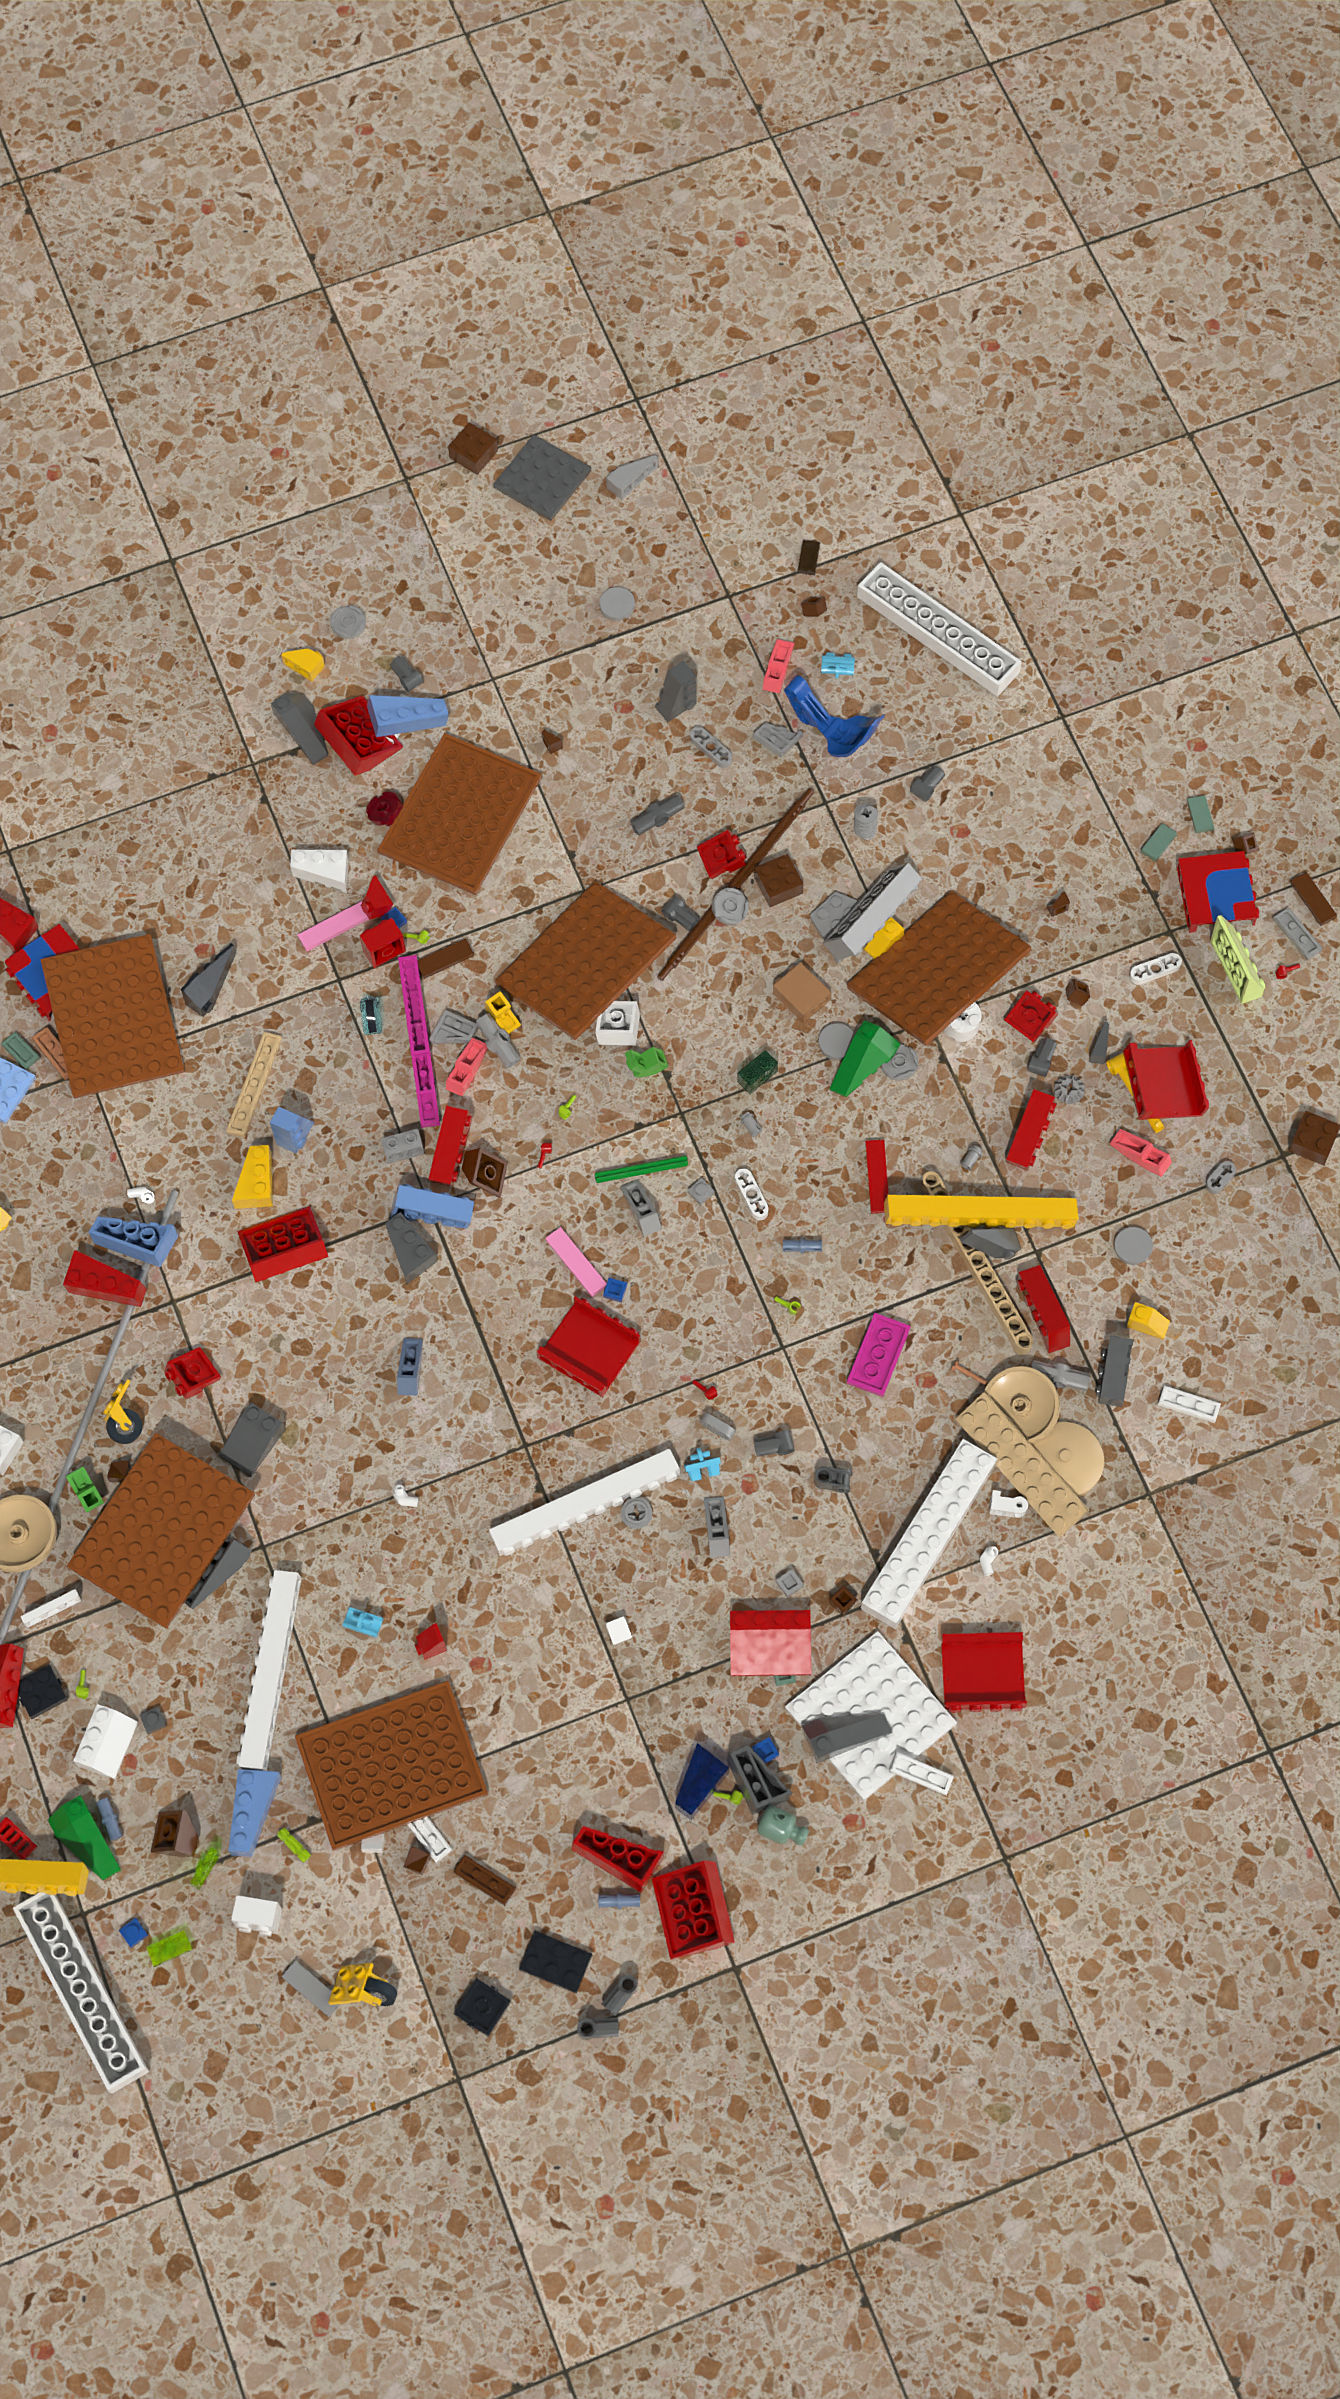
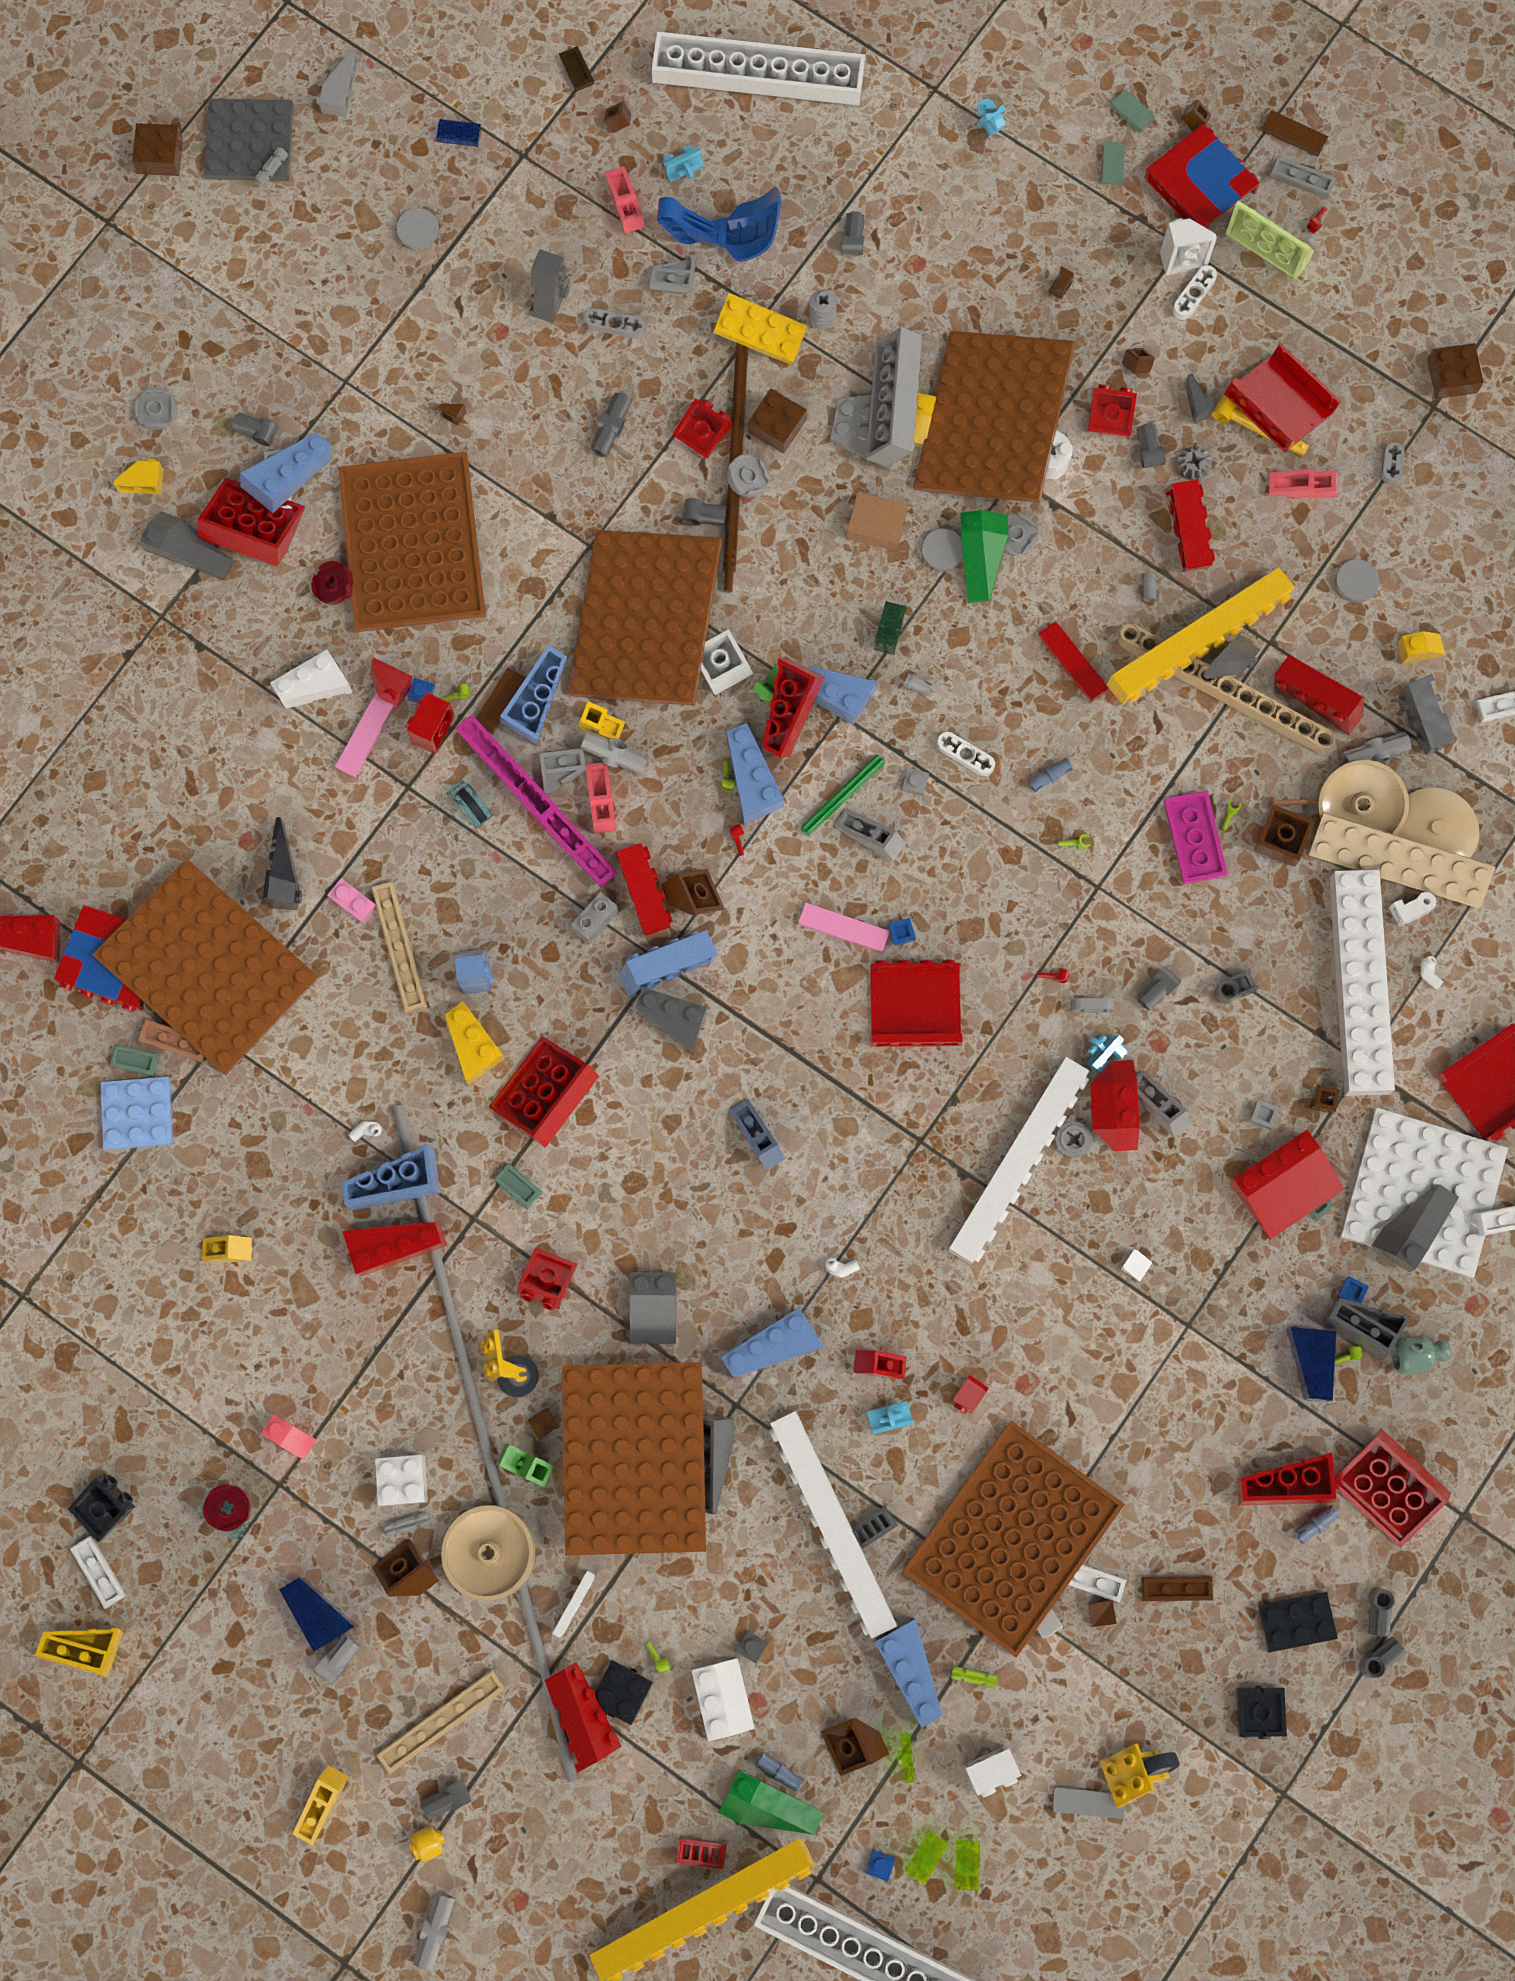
camera: 35 degrees left, 10 degrees up
none -> light grey axle [255,147,288,185]
none -> bright pink plate [327,878,376,923]
none -> clear blue plate [436,119,481,147]
none -> sand green tile [493,1162,542,1210]
none -> medium blue wedge [500,645,567,746]
none -> yellow plate [713,293,807,365]
none -> medium blue wedge [721,1308,824,1379]
none -> medium blue wedge [727,723,784,825]
none -> red wedge [762,658,825,758]
none -> medium blue wedge [808,666,877,725]
none -> dark grey slope [852,1506,898,1549]
none -> red slope [853,1350,907,1379]
none -> clear neon green plate [954,1839,980,1891]
none -> medium azure hips [976,99,1006,137]
none -> red wedge [1090,1060,1140,1151]
none -> white slope [1160,219,1217,275]
none -> lime hand [1221,799,1241,831]
none -> reddish brown brick [1253,804,1315,867]

